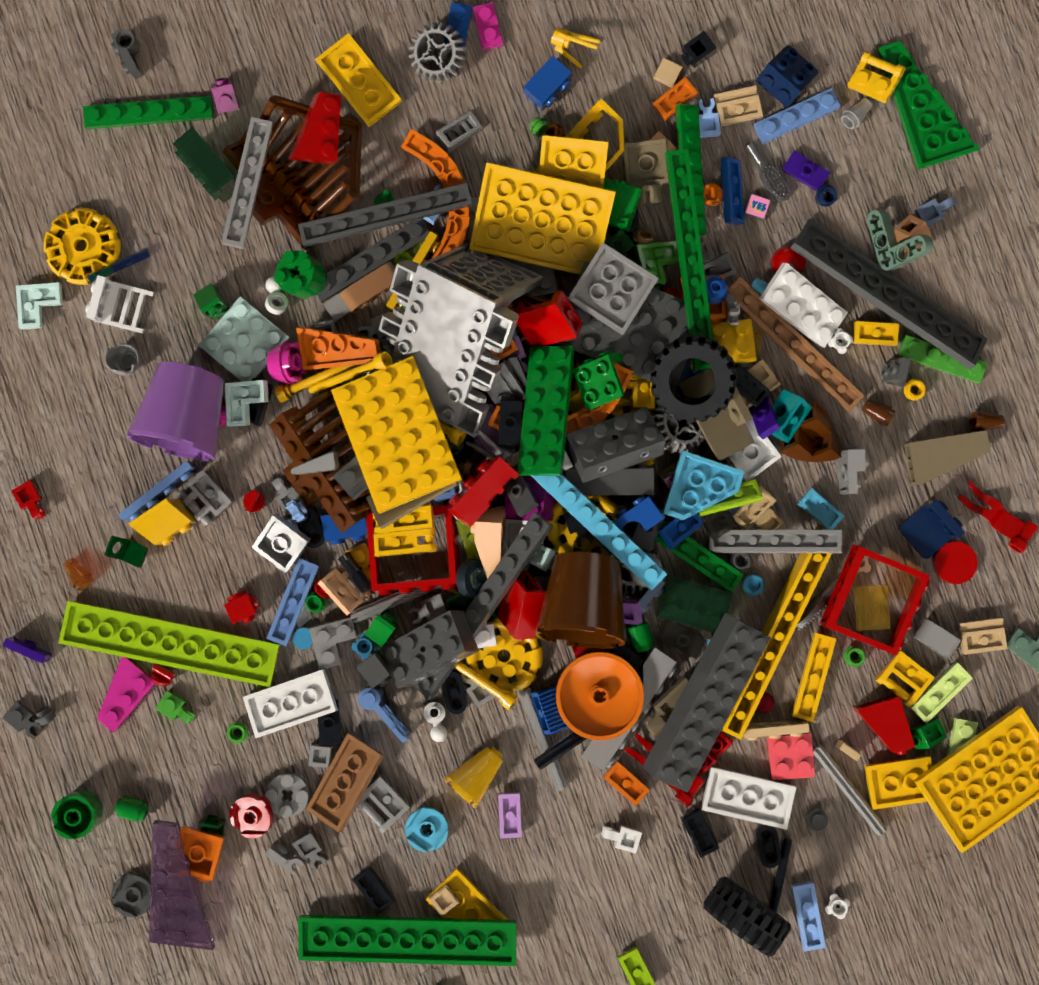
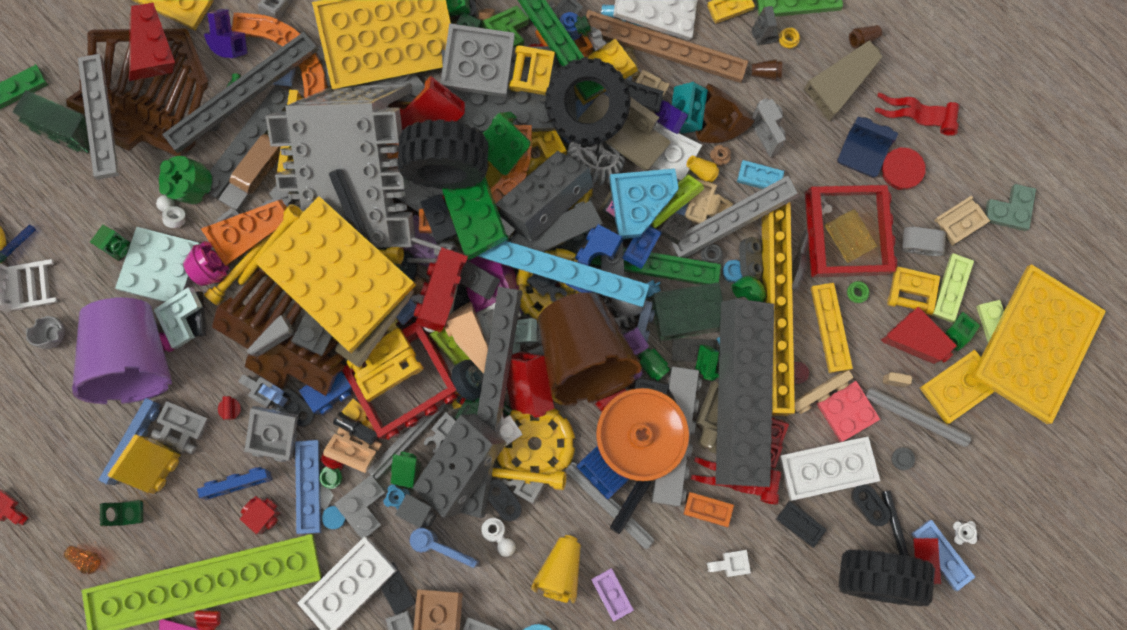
camera: 30 degrees left, 10 degrees down
magenta bracket [211,77,240,114] -> none
white plate [828,328,853,354] -> none
none -> blue plate [197,467,272,500]
none -> dark purple brick [204,9,248,58]
none -> black axle [329,169,372,244]
none -> black tyre [397,120,488,190]
none -> yellow plate [508,46,555,95]
none -> dark green plate [574,15,592,37]
none -> dark azure plate [645,280,661,298]
none -> yellow cone [686,155,719,182]
none -> green bracket [695,345,719,381]
none -> medium nougat plate [710,145,731,166]
none -> green hair [731,276,766,303]
none -> dark grey plate [739,237,763,279]
none -> red slope [914,538,941,584]

